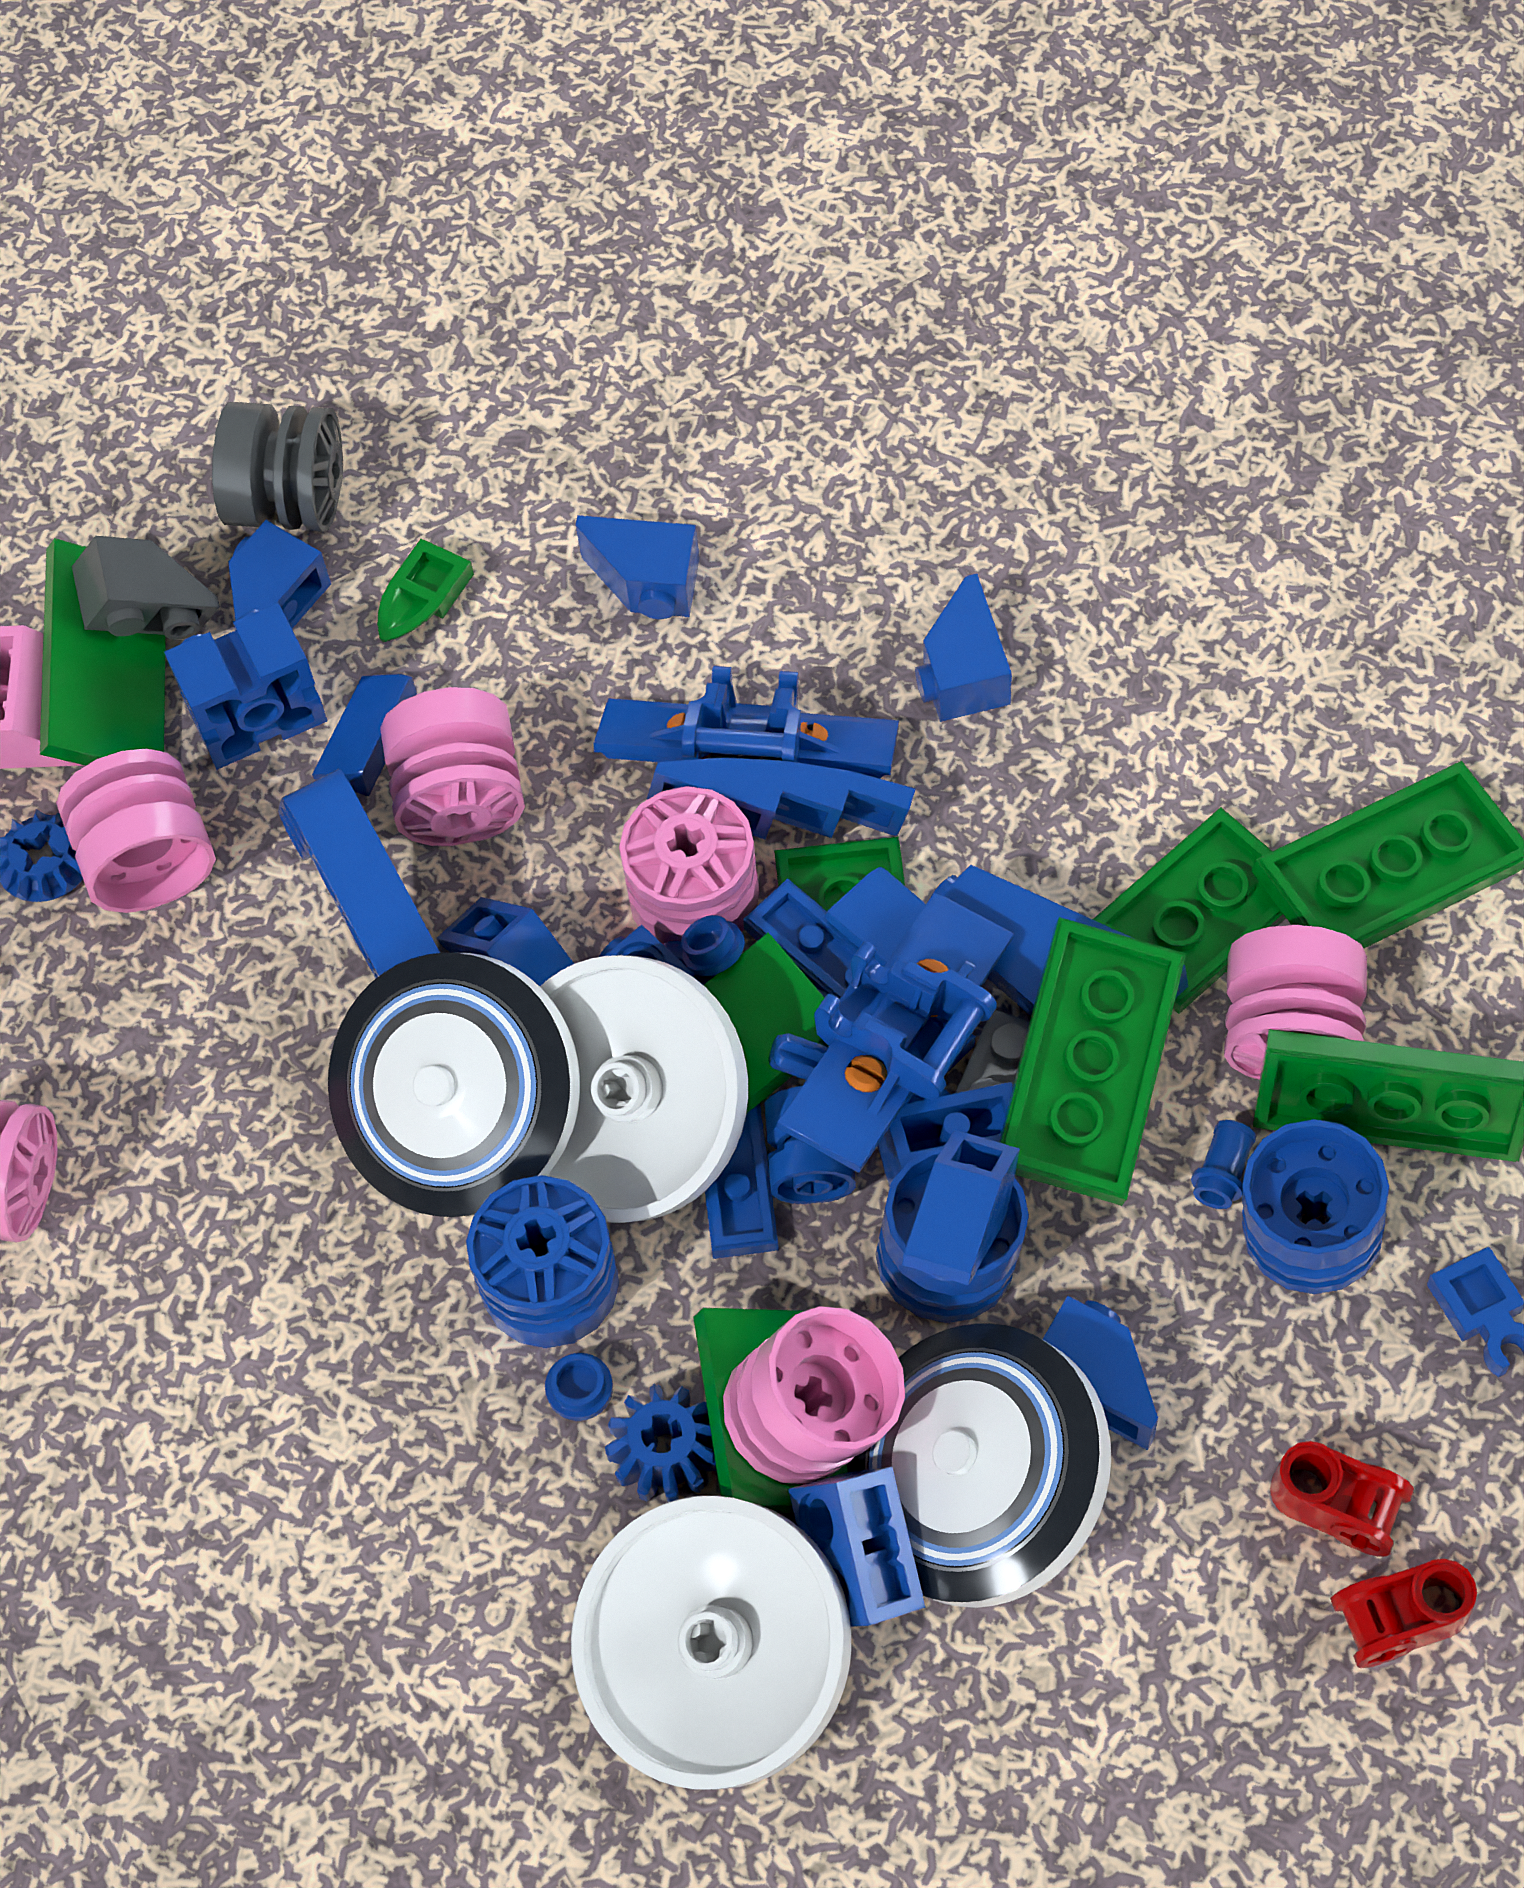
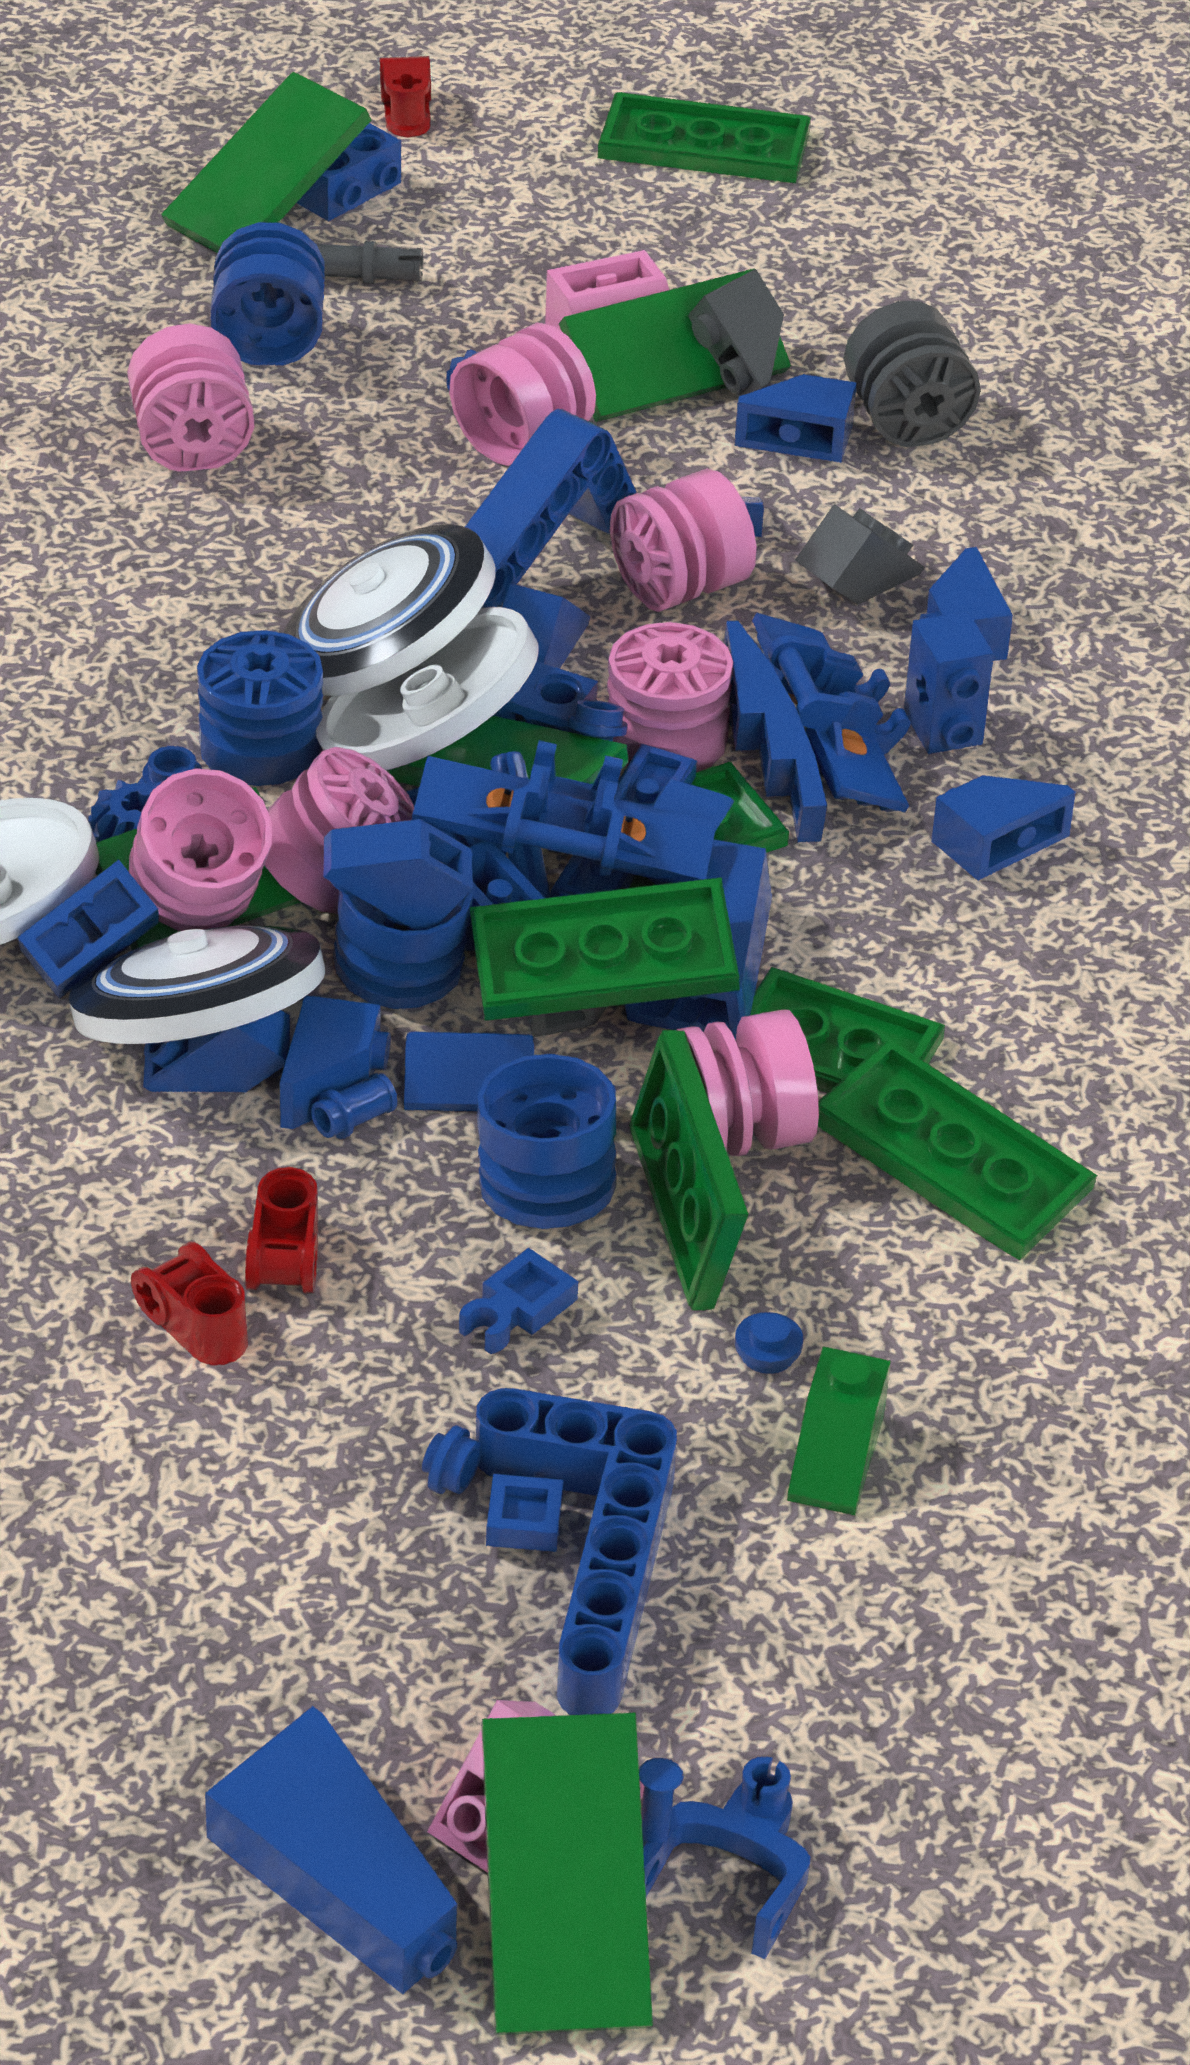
camera: 60 degrees right, 20 degrees down
blue brick [164,602,328,770] -> none
green plate [377,539,474,642] -> none
none -> bright pink wheel [265,747,414,914]
none -> blue pin [311,1073,398,1139]
none -> blue slope [404,1032,534,1111]
none -> dark grey slope [795,504,925,604]
none -> blue brick [904,611,994,754]

